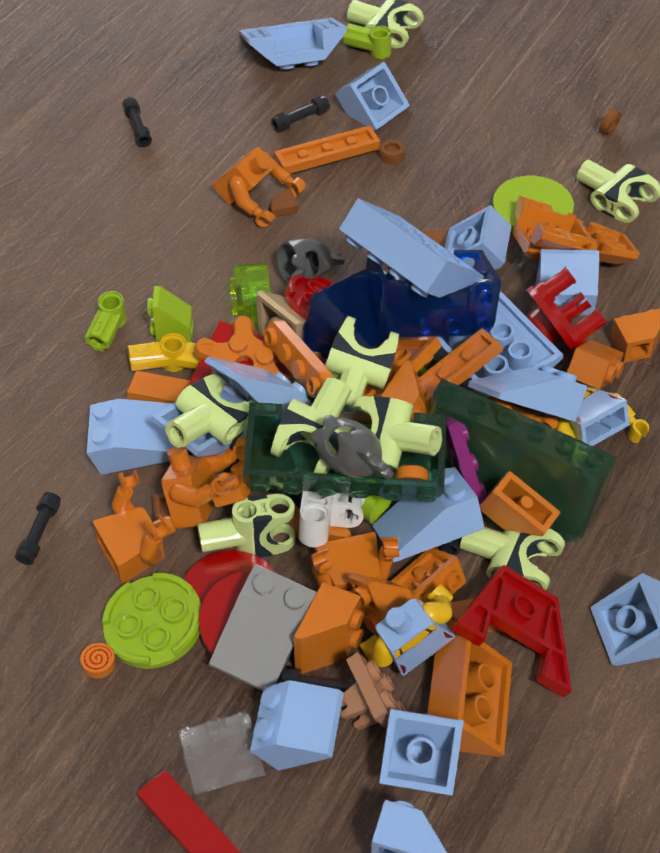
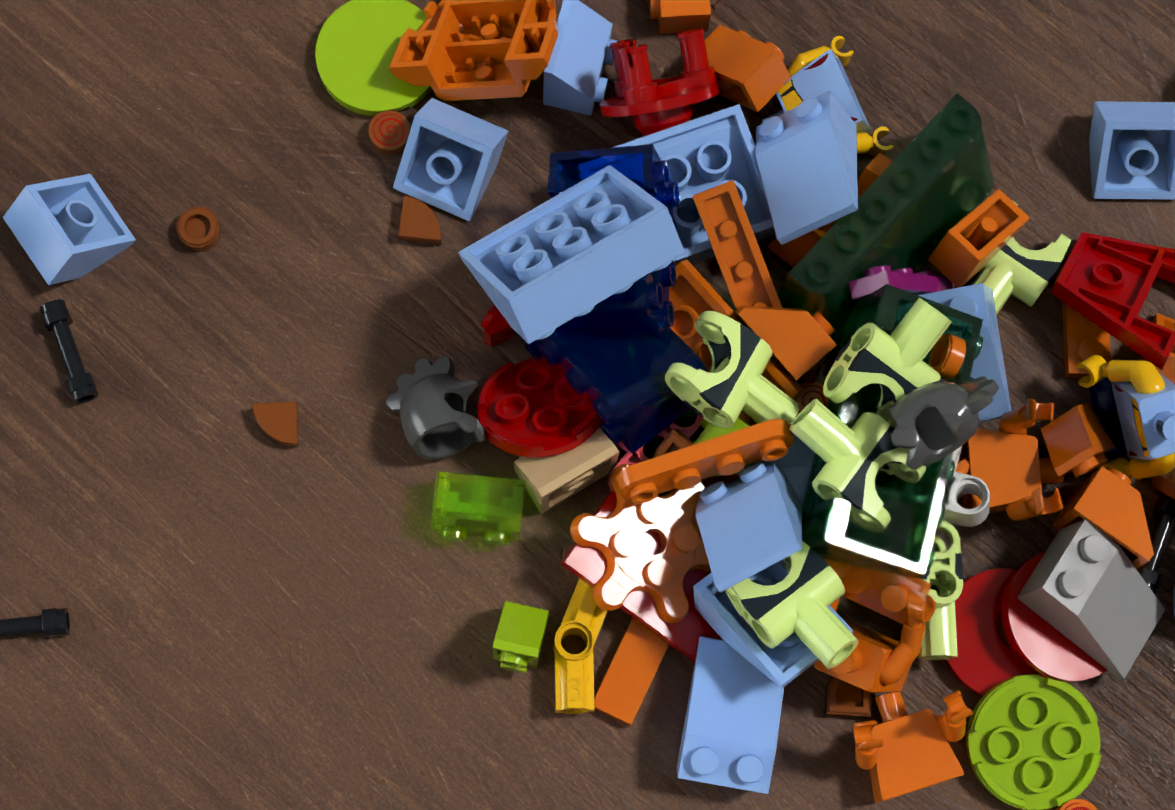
camera: 85 degrees left, 25 degrees up
lime piece [84,291,127,351] -> none
orange torso [212,147,306,228] -> none
orange plate [274,125,380,174] -> none
orange bracket [391,548,466,603] -> none

